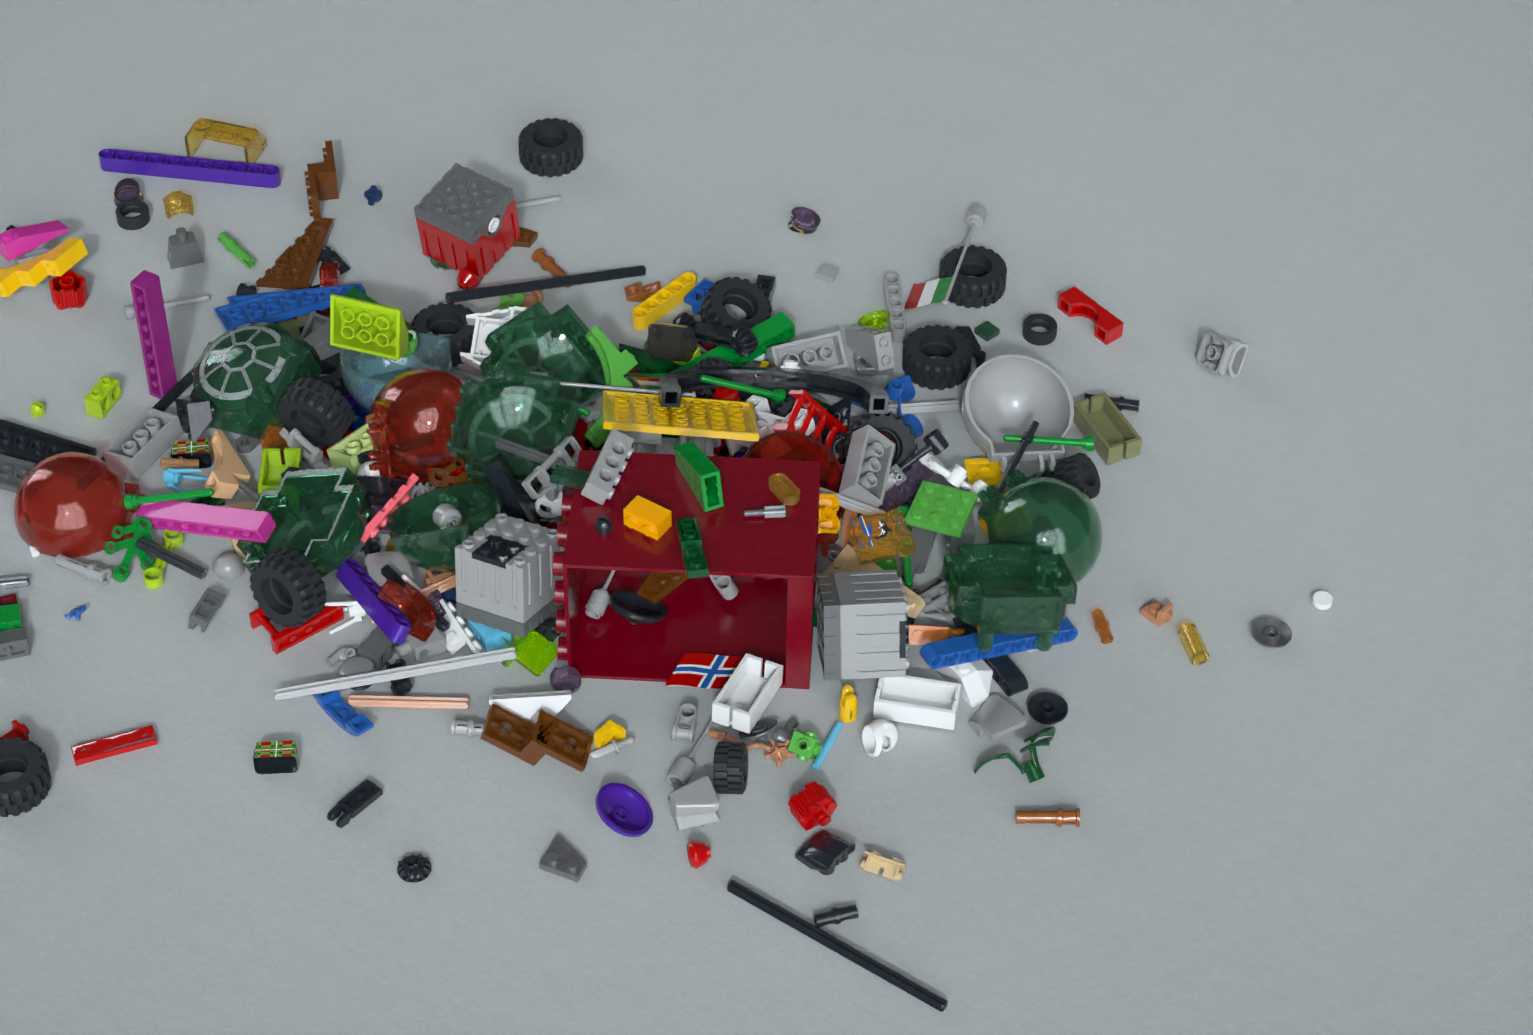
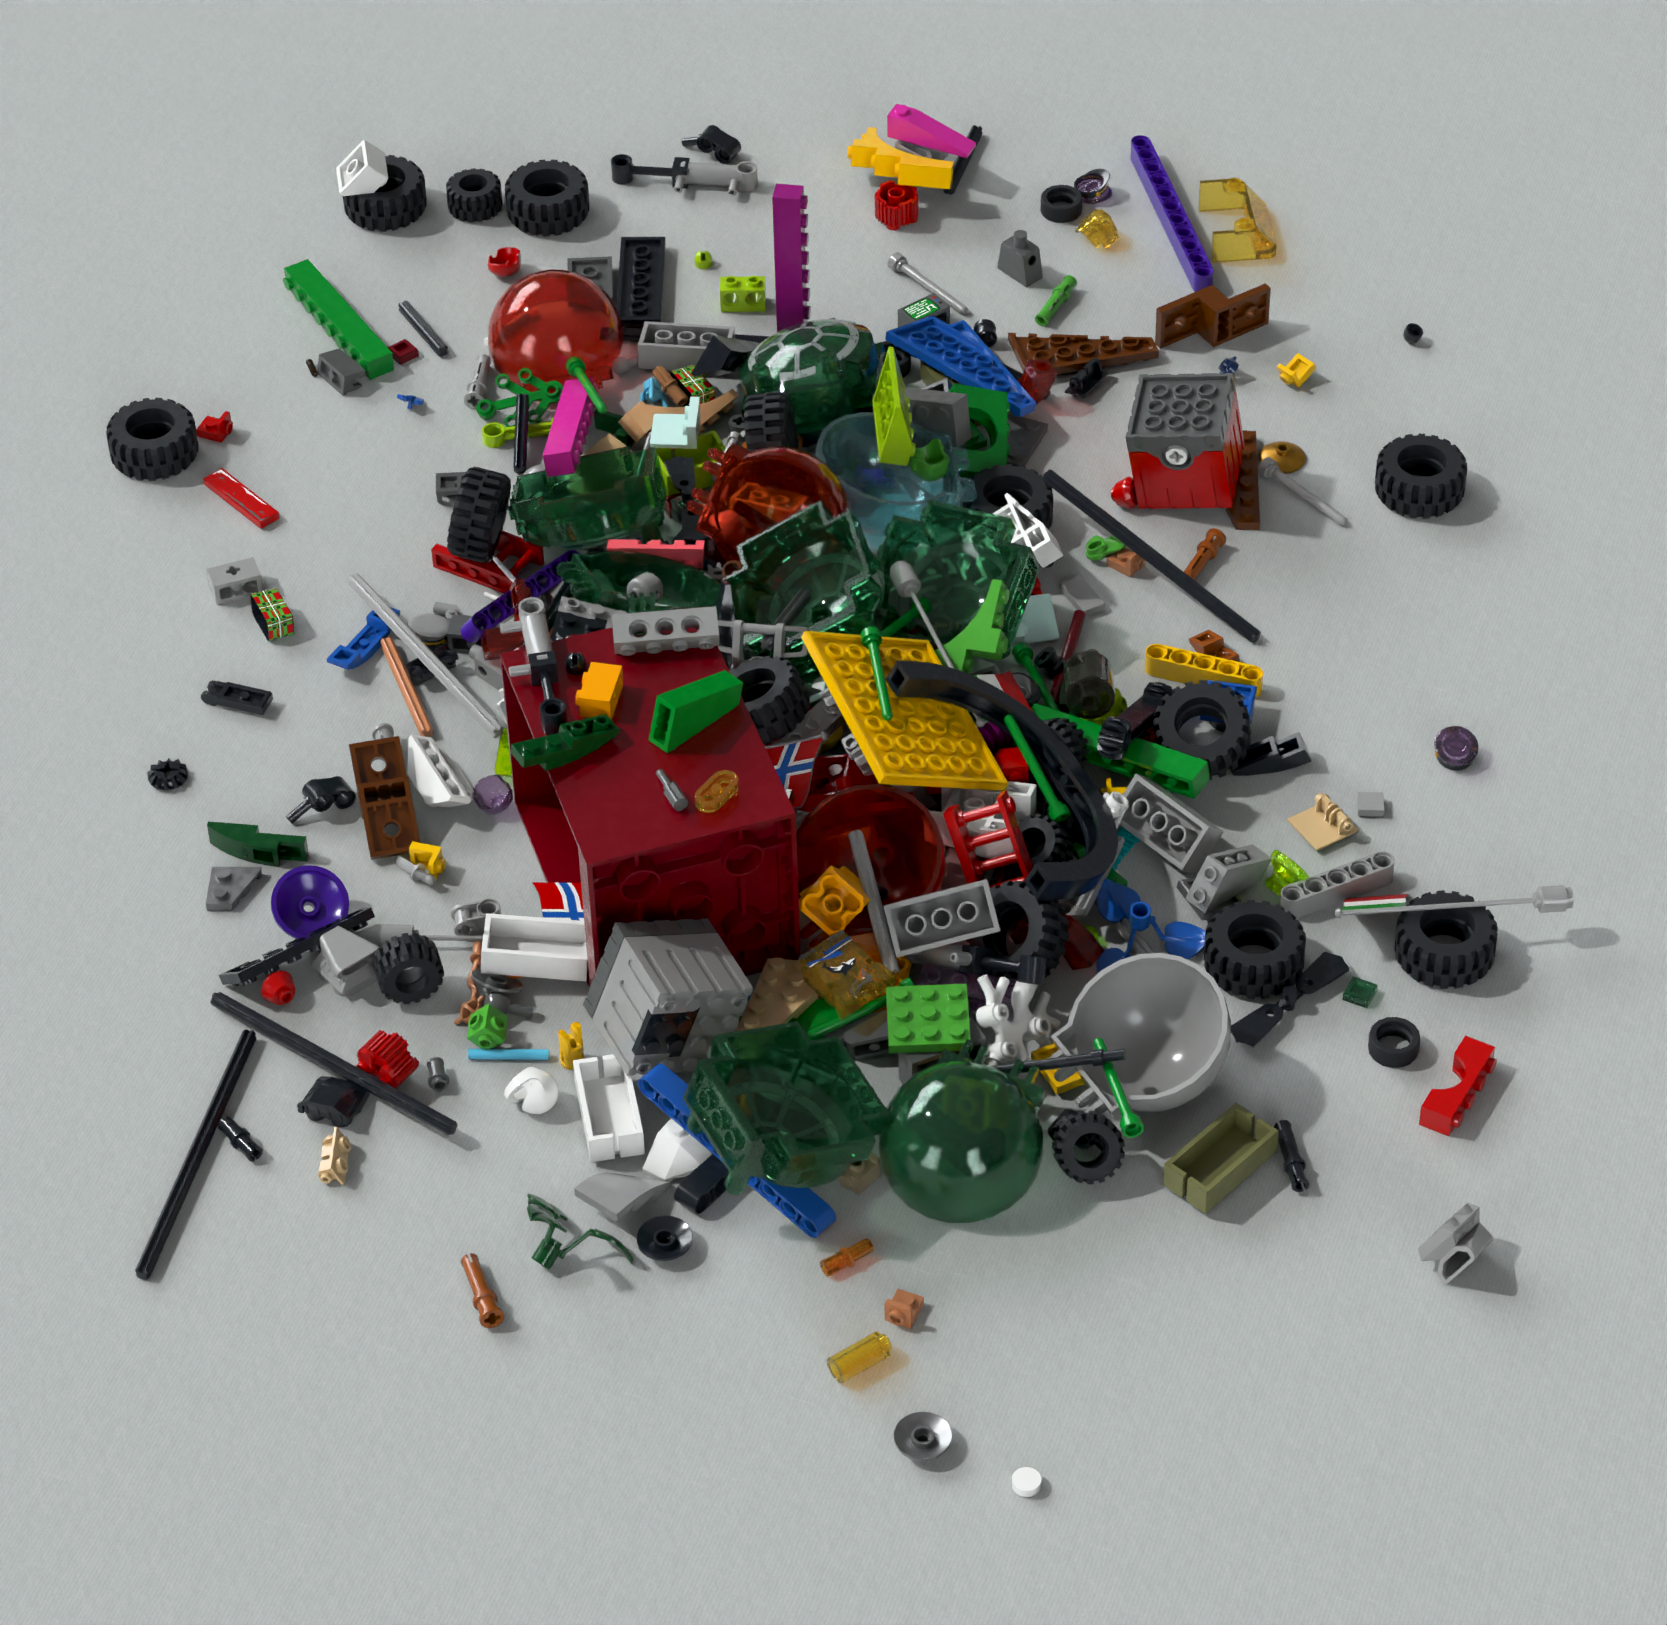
camera: 70 degrees right, 0 degrees up
none -> light grey brick [207,557,263,605]
none -> dark green slope [207,821,309,867]
none -> black axle [210,992,458,1136]
none -> black wing [219,907,375,987]
none -> black beam [286,776,356,824]
none -> dark grey pin [427,1057,450,1092]
none -> piece [500,597,567,735]
none -> light aqua bracket [650,396,701,449]
none -> green piece [860,627,893,721]
none -> brick [897,293,950,327]
none -> yellow bracket [1277,353,1316,388]
none -> tan hinge [1287,793,1359,851]
none -> black hinge [1403,323,1423,344]

